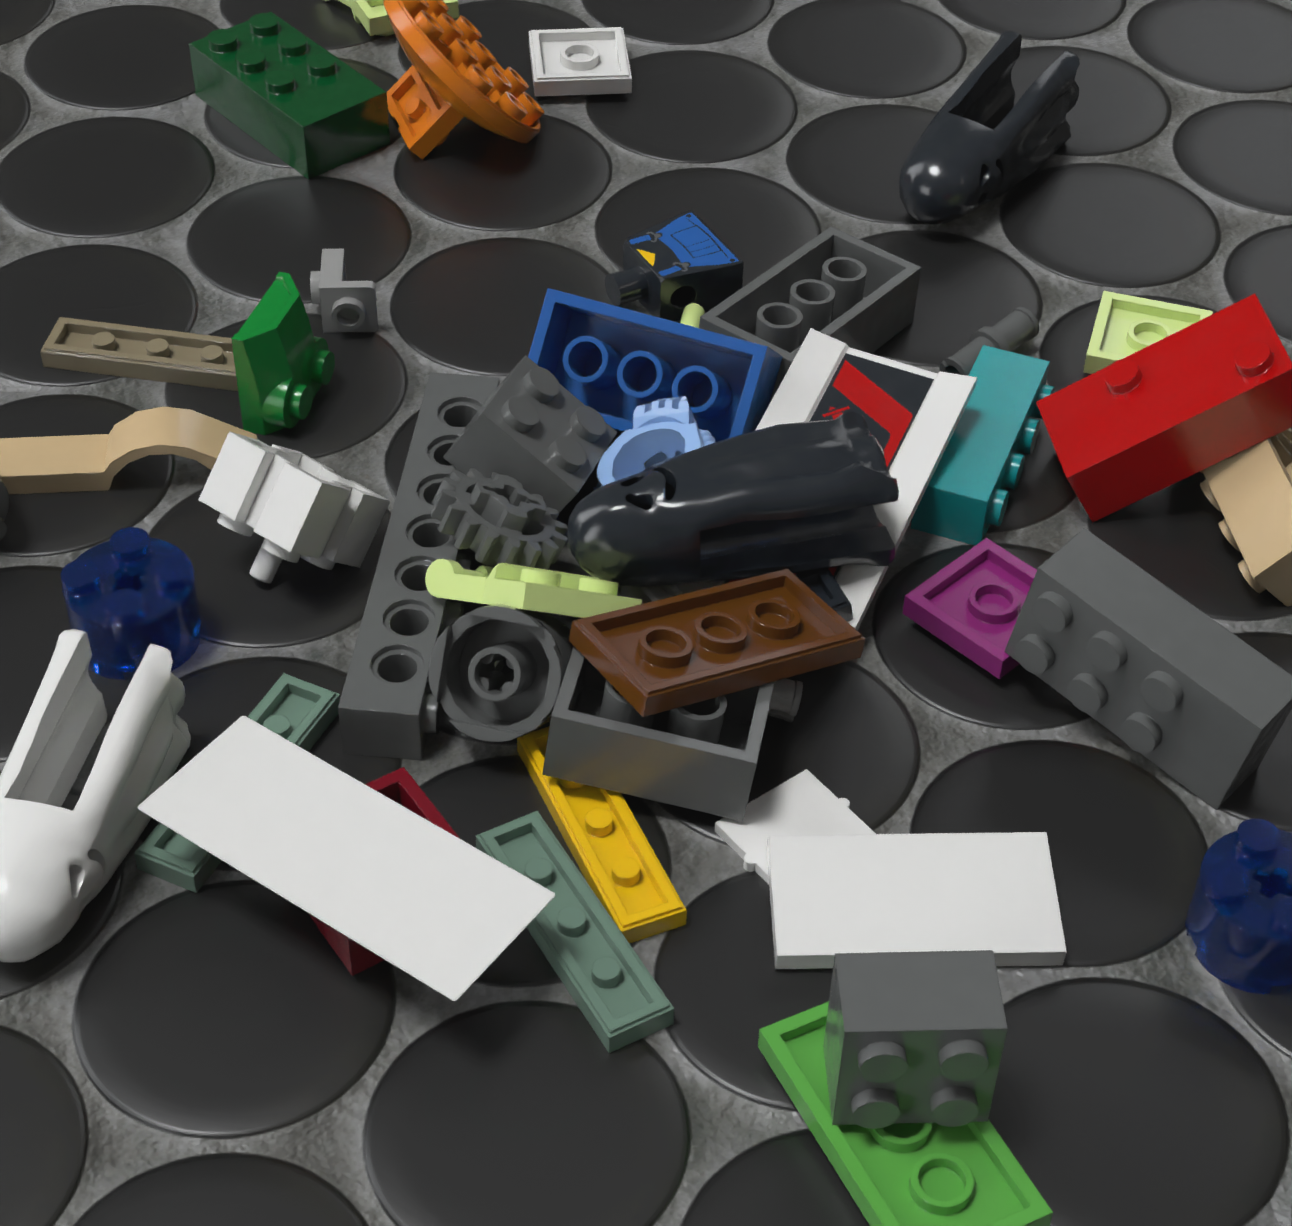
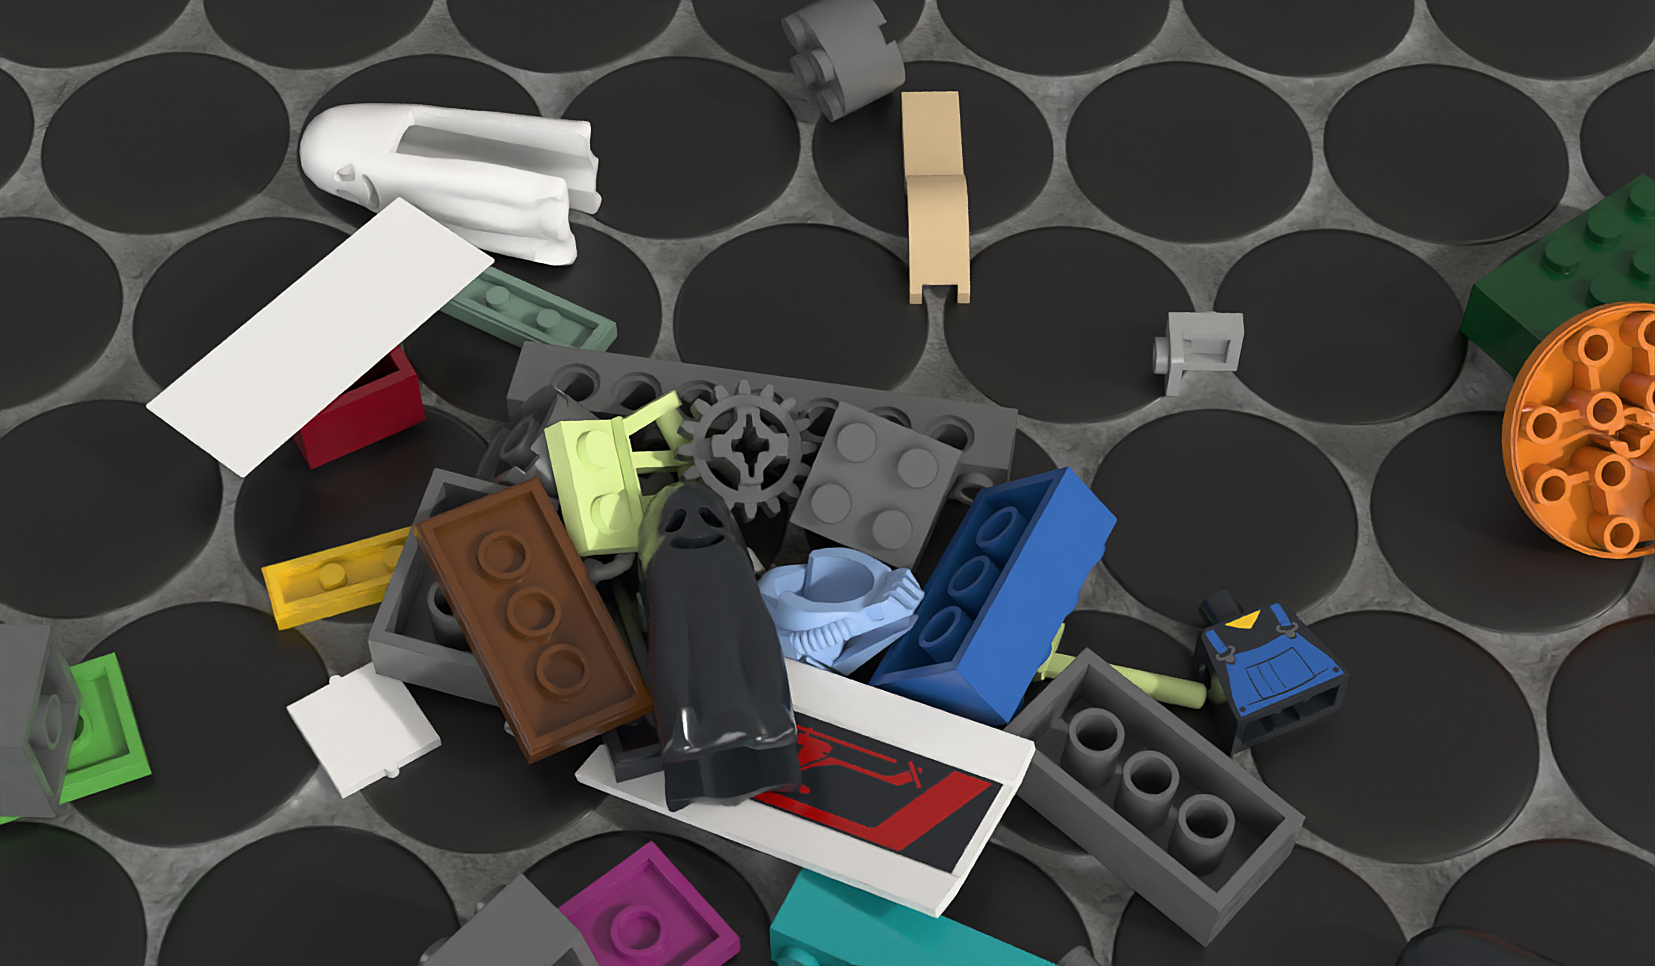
camera: 95 degrees right, 10 degrees up
dark tan tile [40,317,238,391] -> none
clear blue brick [61,527,201,680] -> none
white brick [199,432,390,583] -> none
green slope [231,272,335,436] -> none
sand green tile [476,811,674,1053] -> none
white tile [766,832,1067,969] -> none

